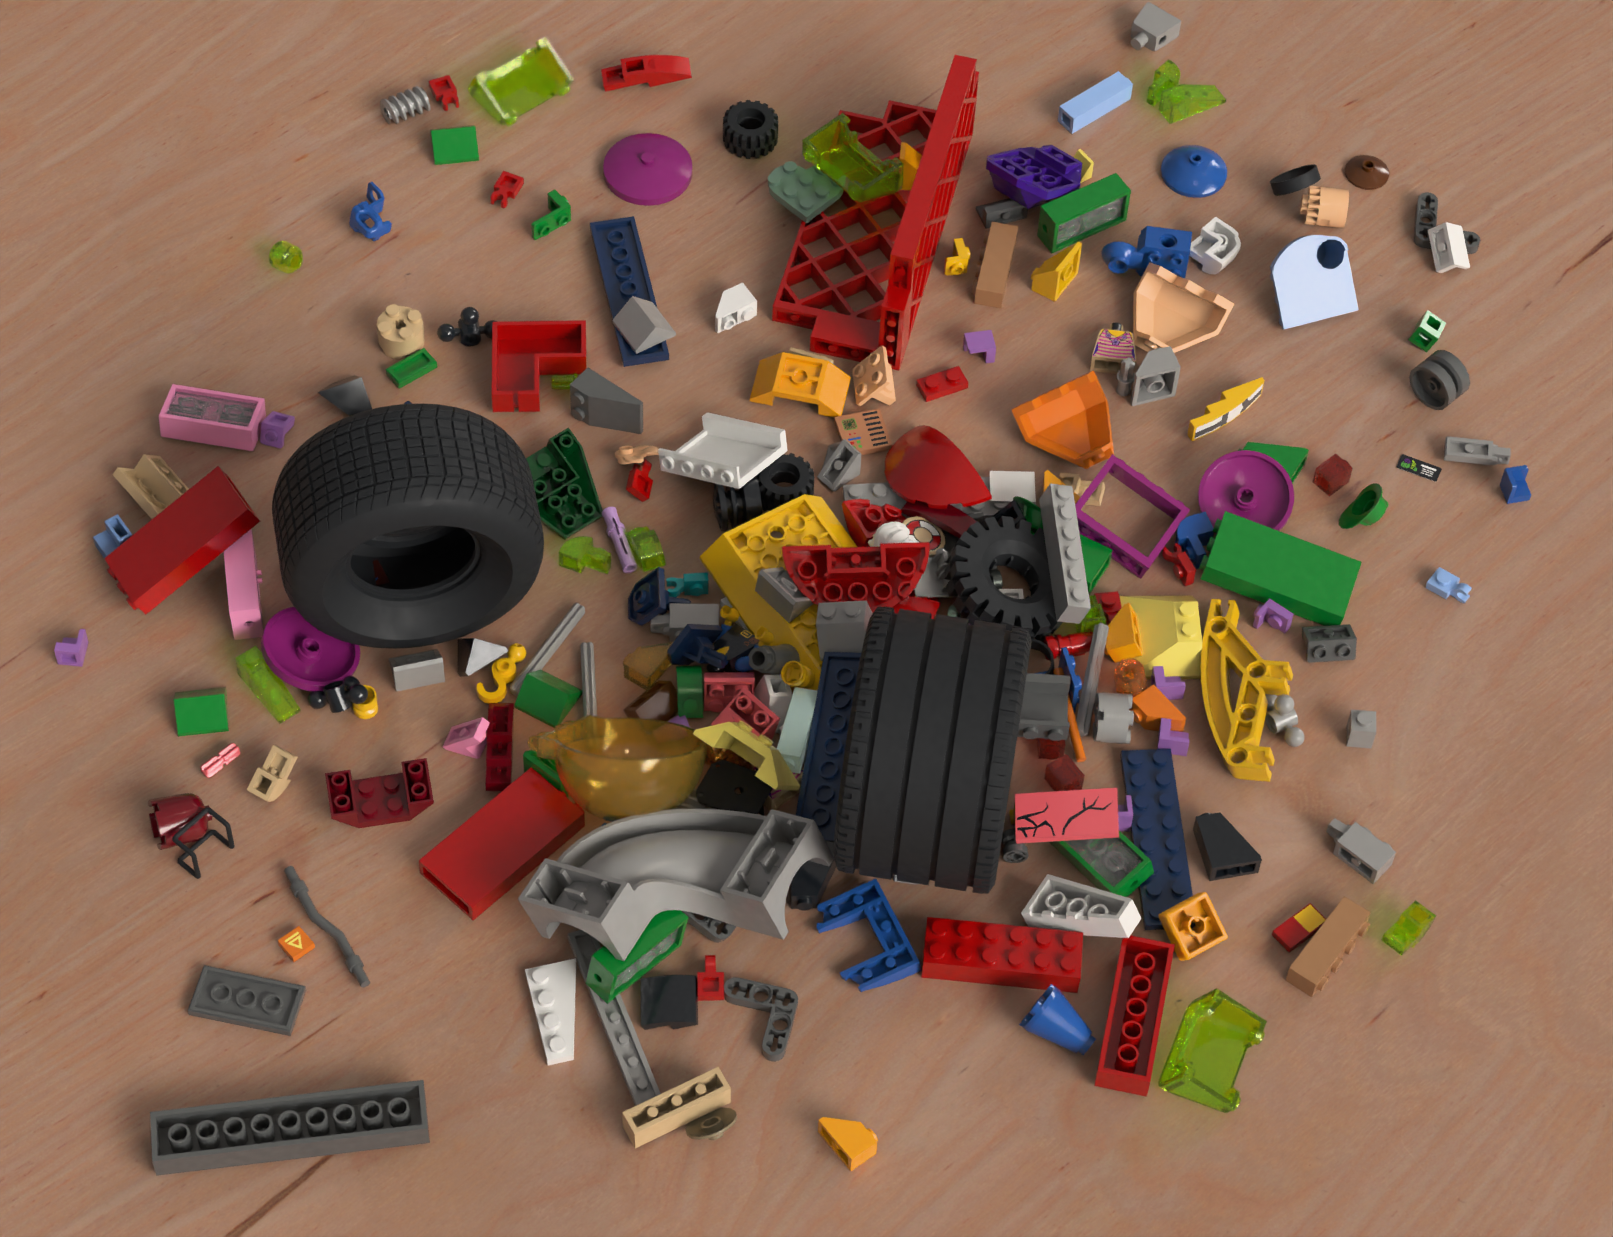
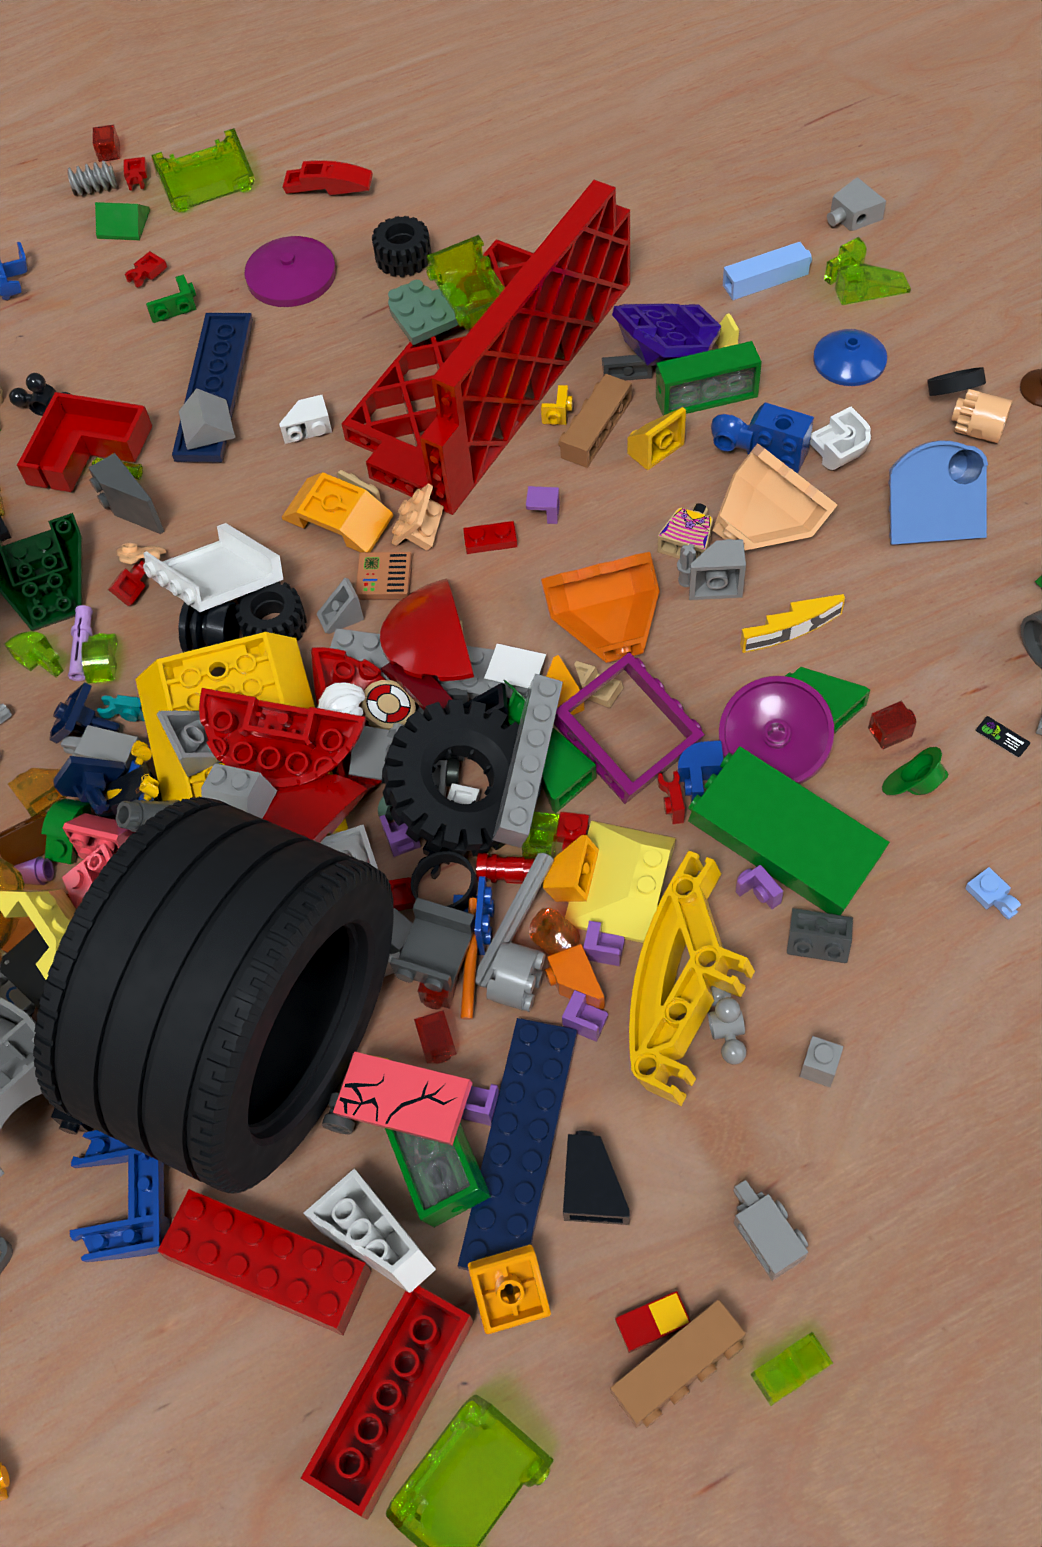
camera: 25 degrees right, 5 degrees up
blue cone [1019,984,1096,1055] -> none
none -> clear red brick [93,125,120,162]

